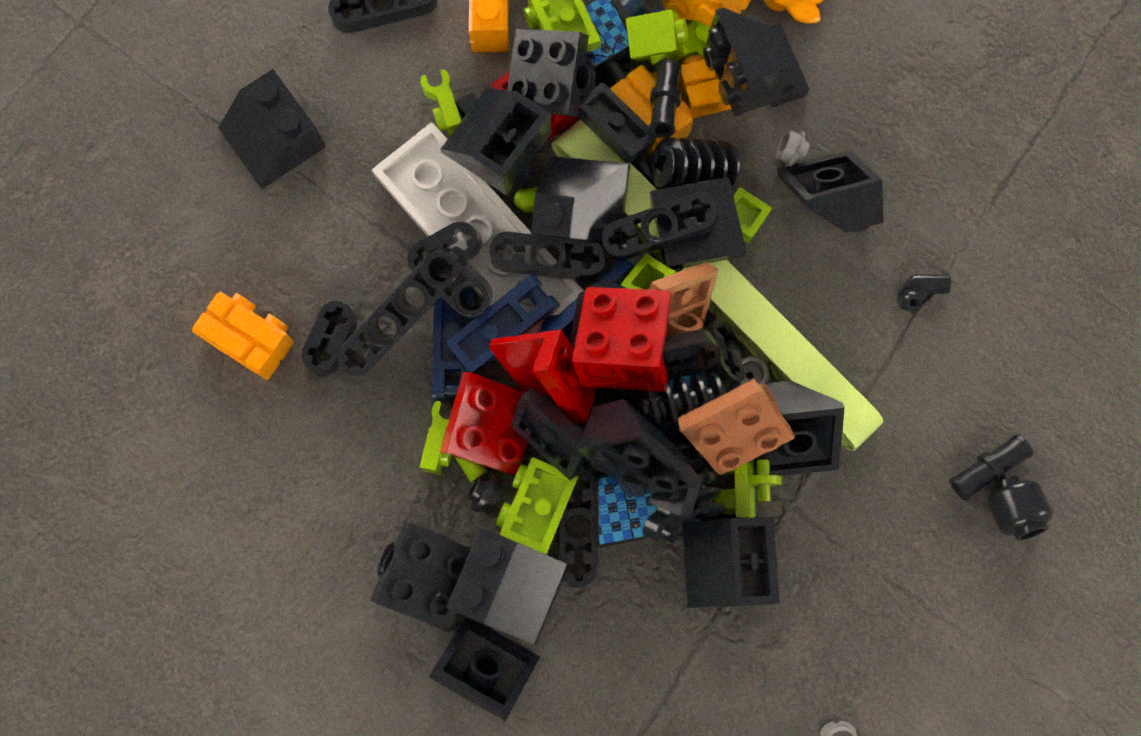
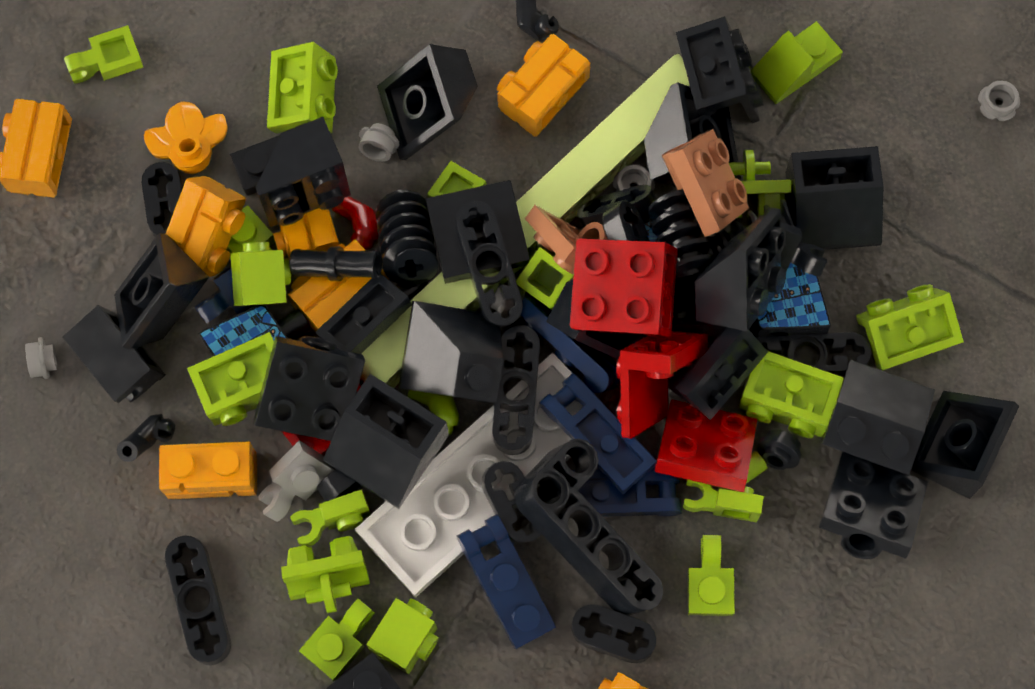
camera: 85 degrees left, 5 degrees down
none -> light grey plate [258,441,335,522]
none -> lime bracket [267,42,338,134]
none -> lime hips [281,536,370,613]
none -> lime plate [299,599,375,681]
none -> red arm [332,196,379,250]
none -> lime brick [366,598,439,675]
none -> dark blue plate [456,514,556,649]
none -> light orange brick [497,34,590,137]
none -> black bracket [676,16,764,123]
none -> lime plate [688,535,735,616]
none -> lime slope [751,21,843,104]
none -> lime bracket [856,284,964,371]

